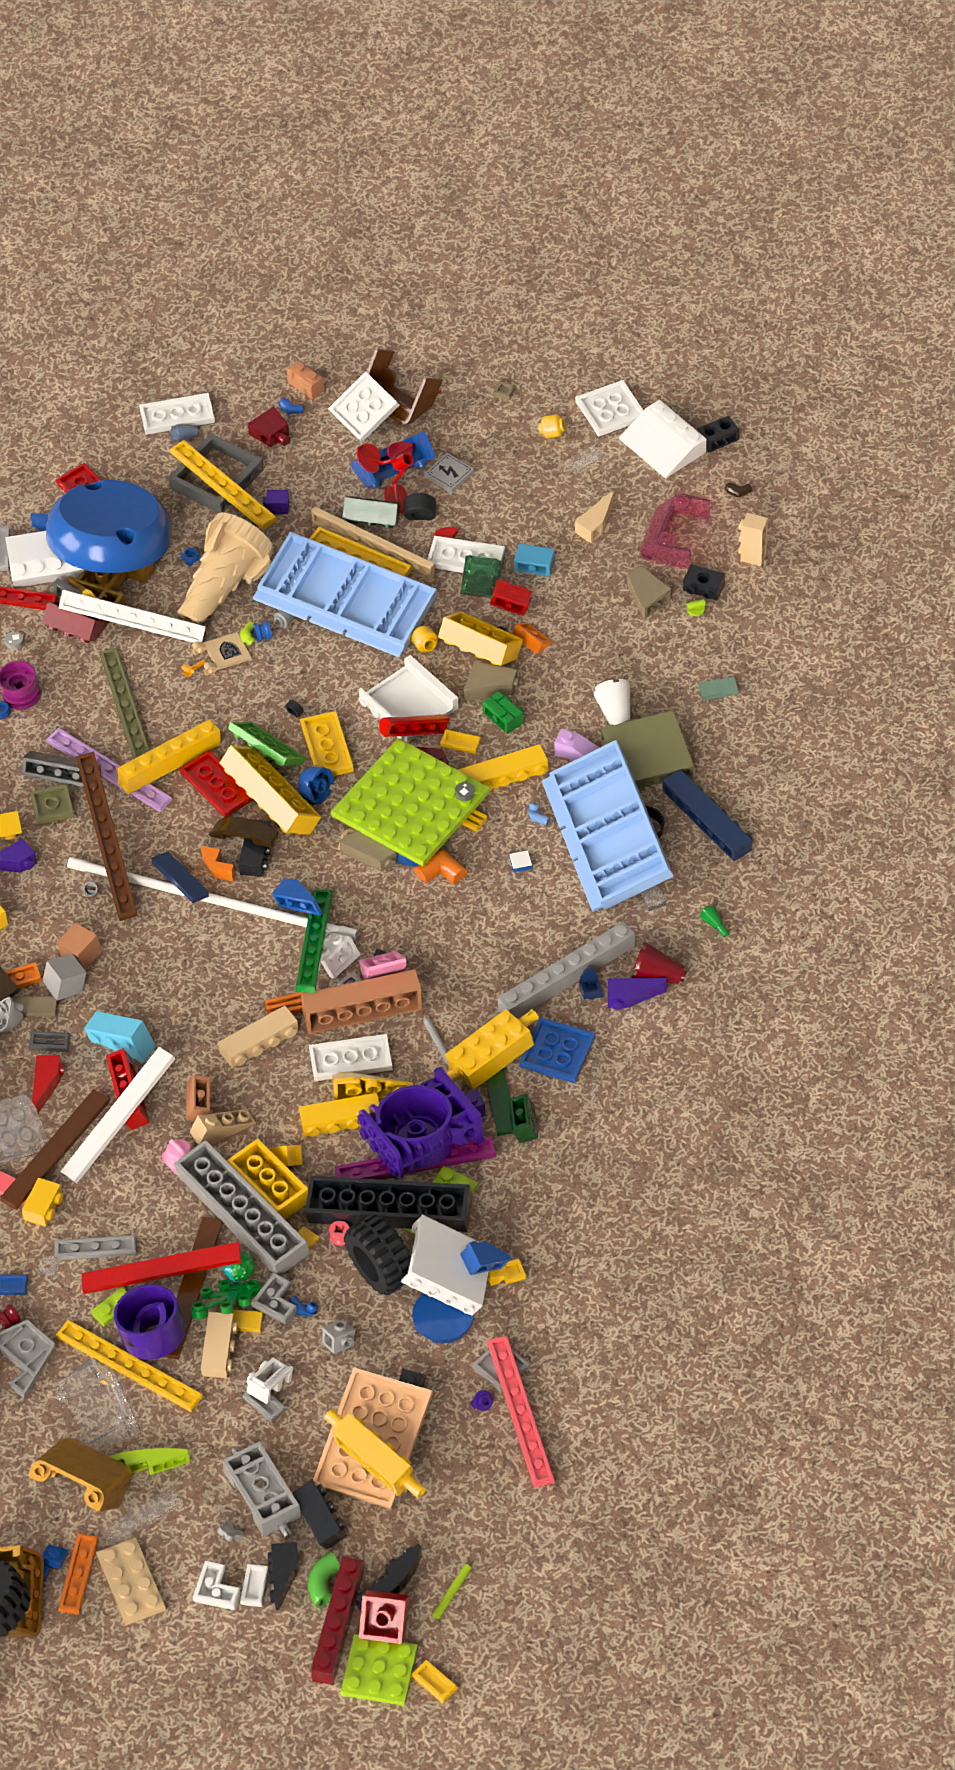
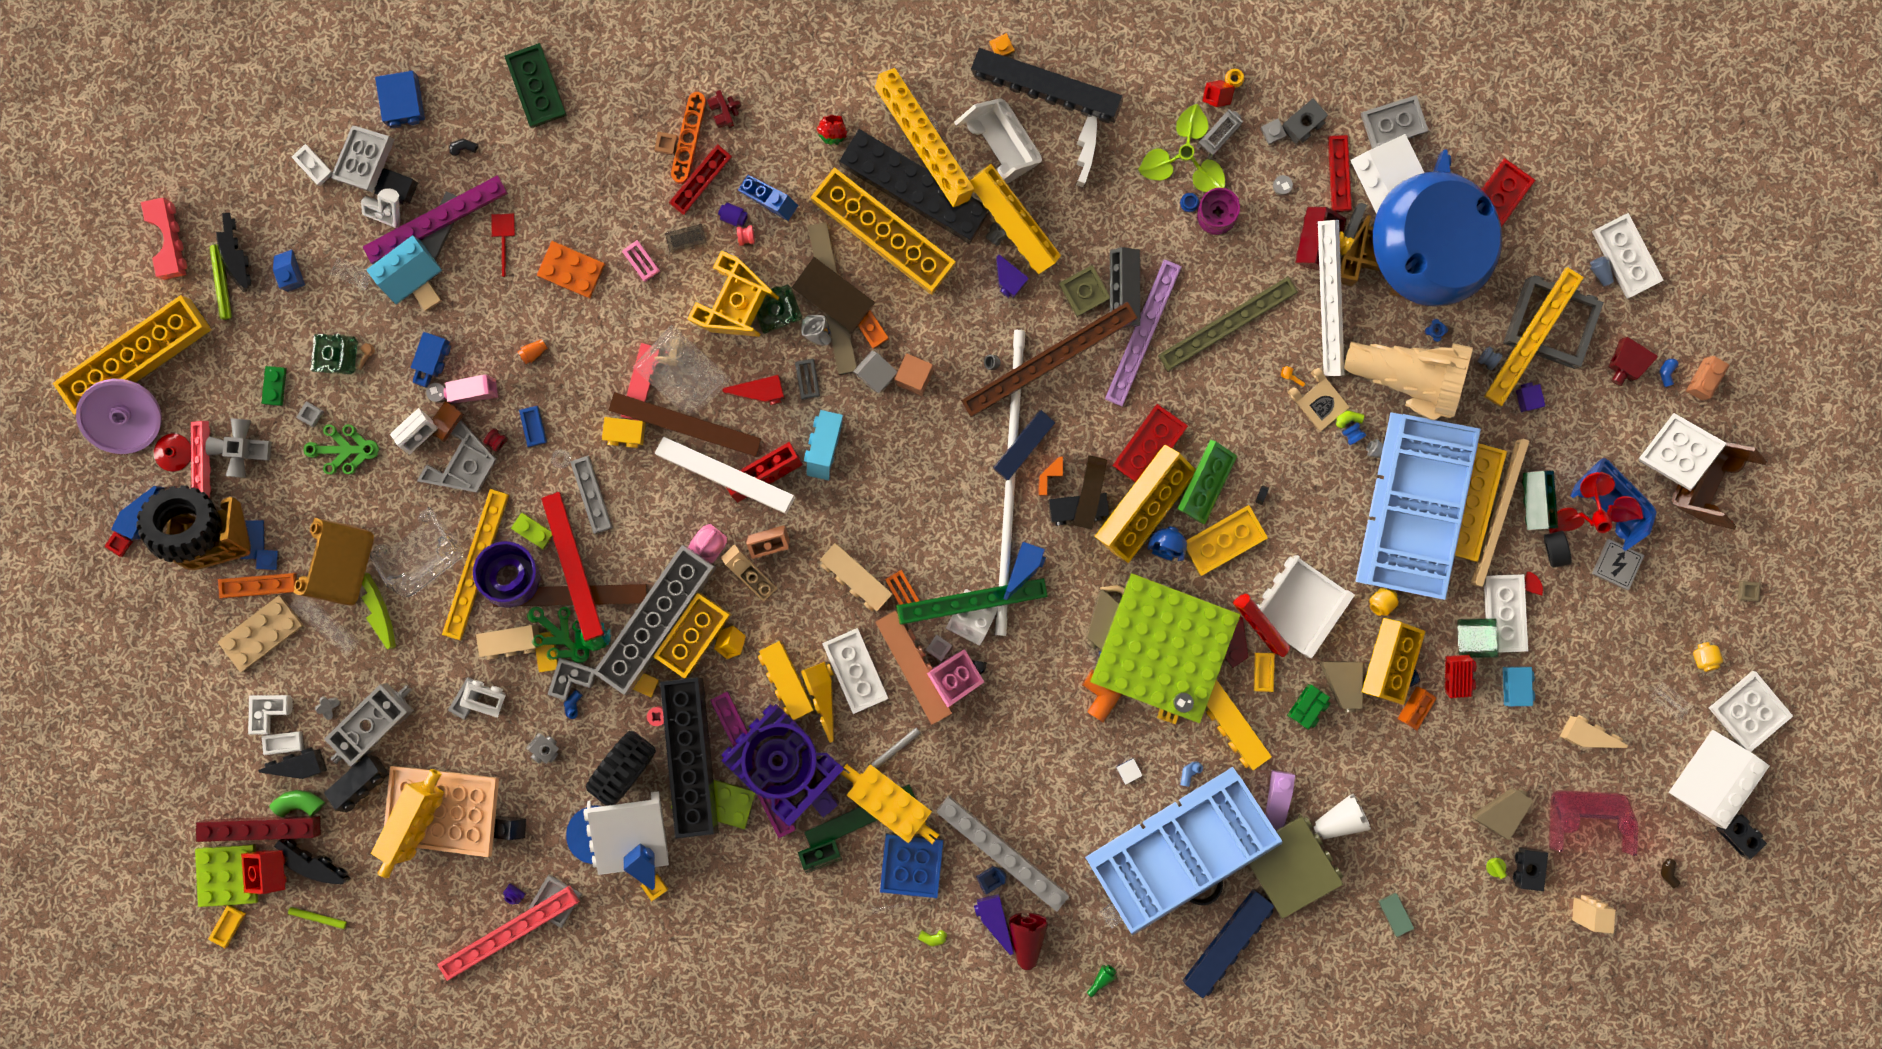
camera: 70 degrees right, 35 degrees up
yellow brick [117,719,221,795] -> none
none -> lime arm [917,930,947,947]

